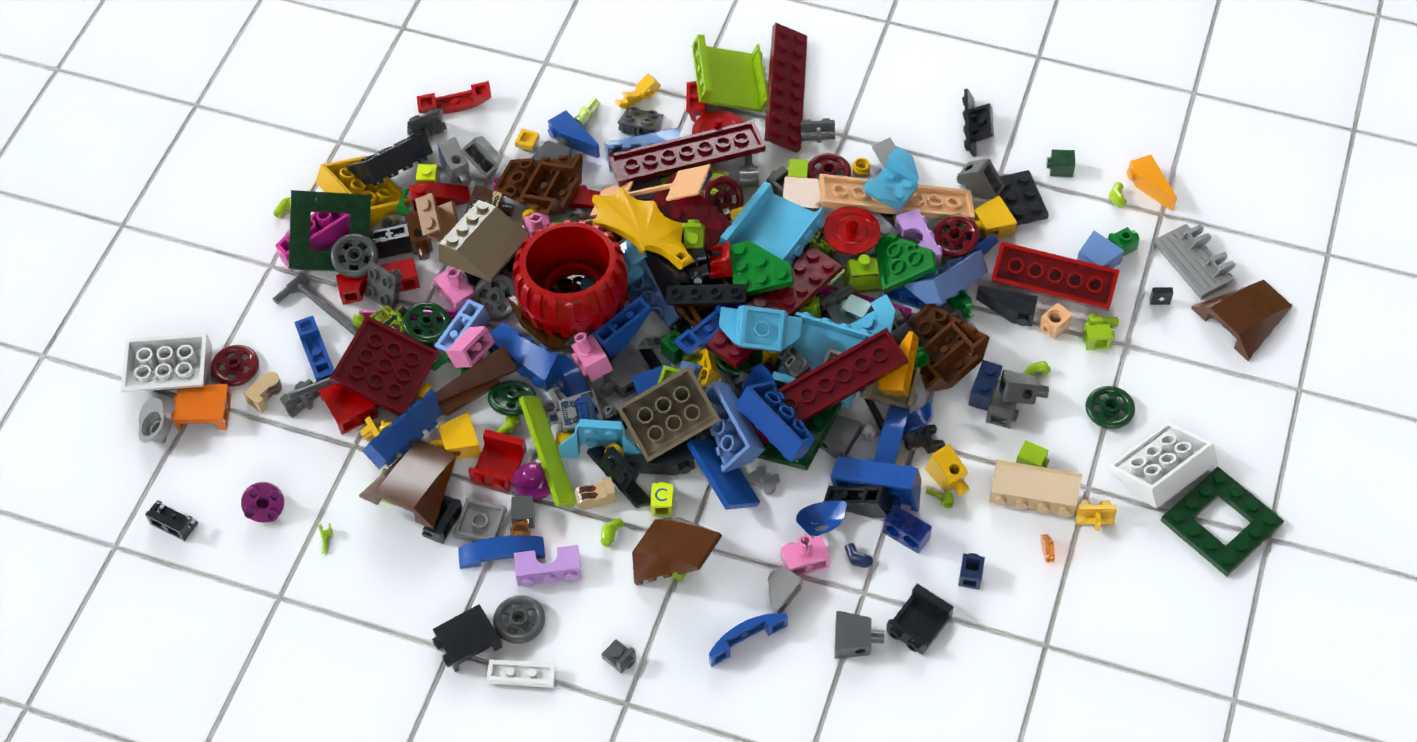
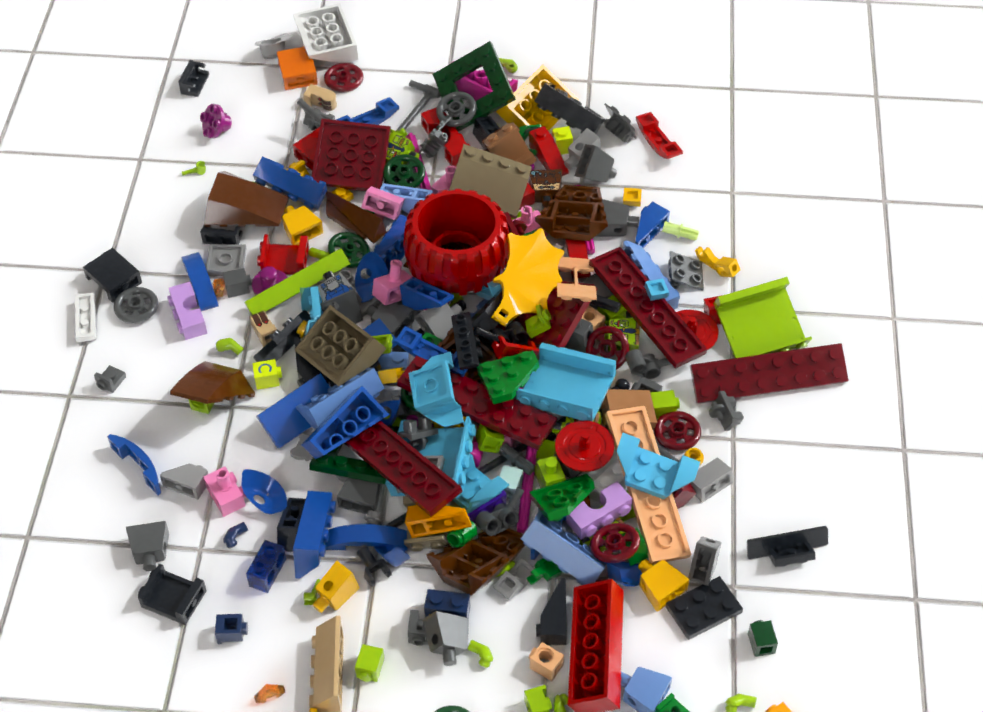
camera: 75 degrees right, 5 degrees down
none -> medium azure plate [644,278,669,301]

